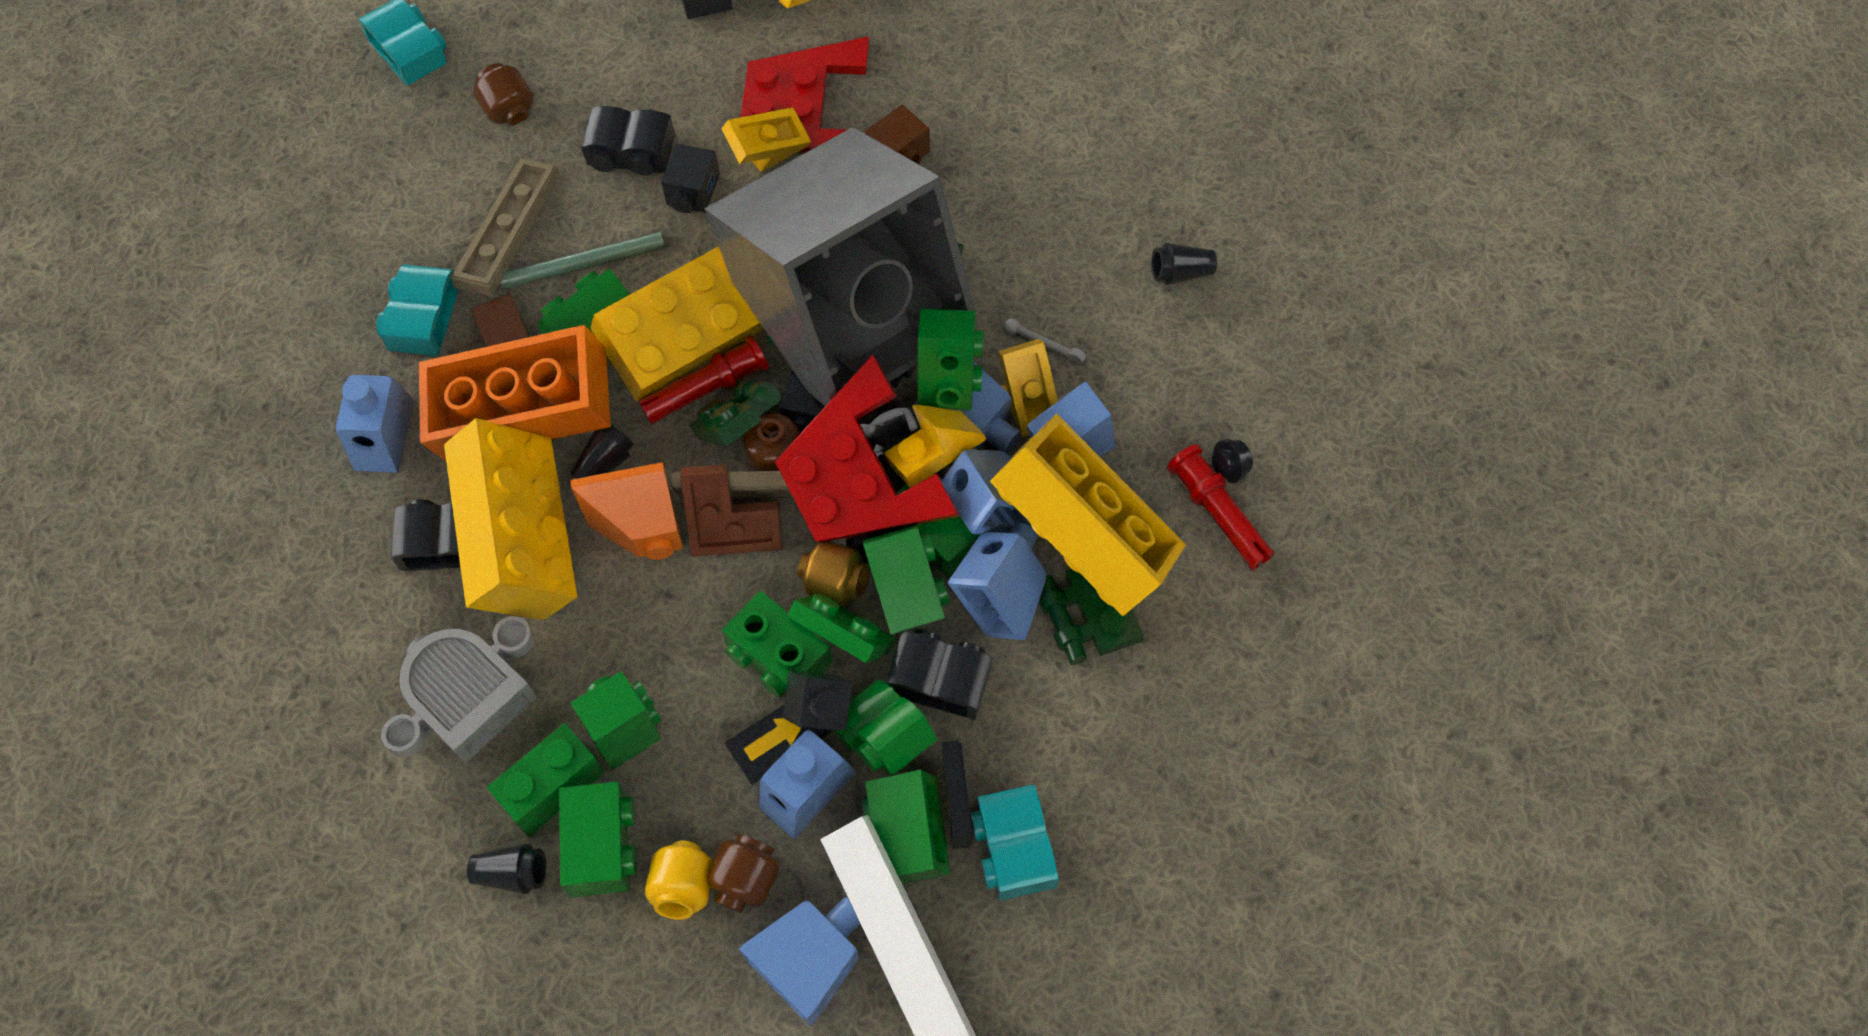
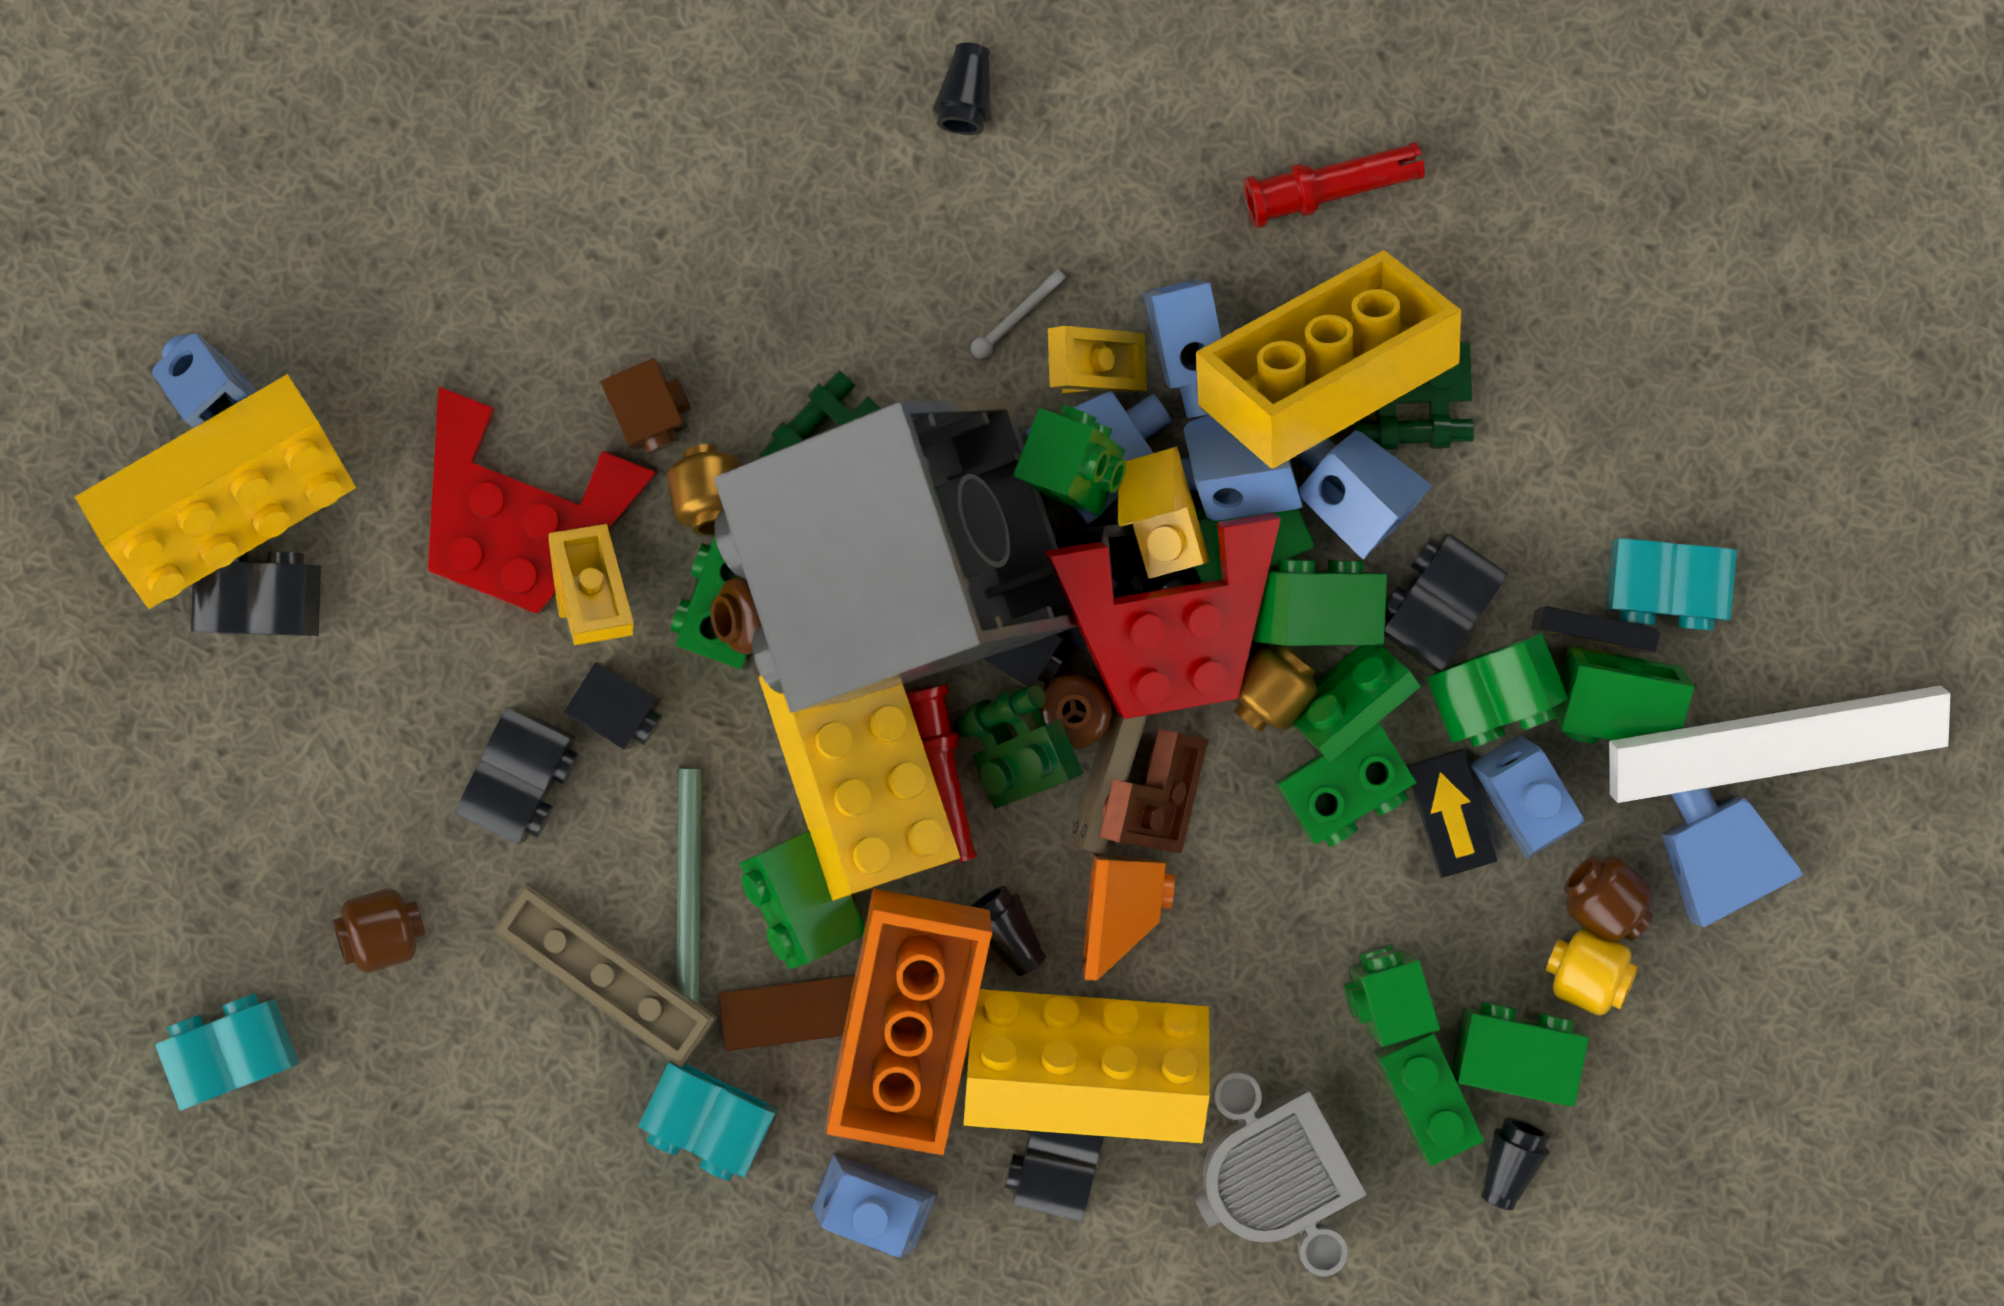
camera: 70 degrees left, 25 degrees up
black brick [783,670,852,731] -> none
black plate [1212,439,1253,483] -> none

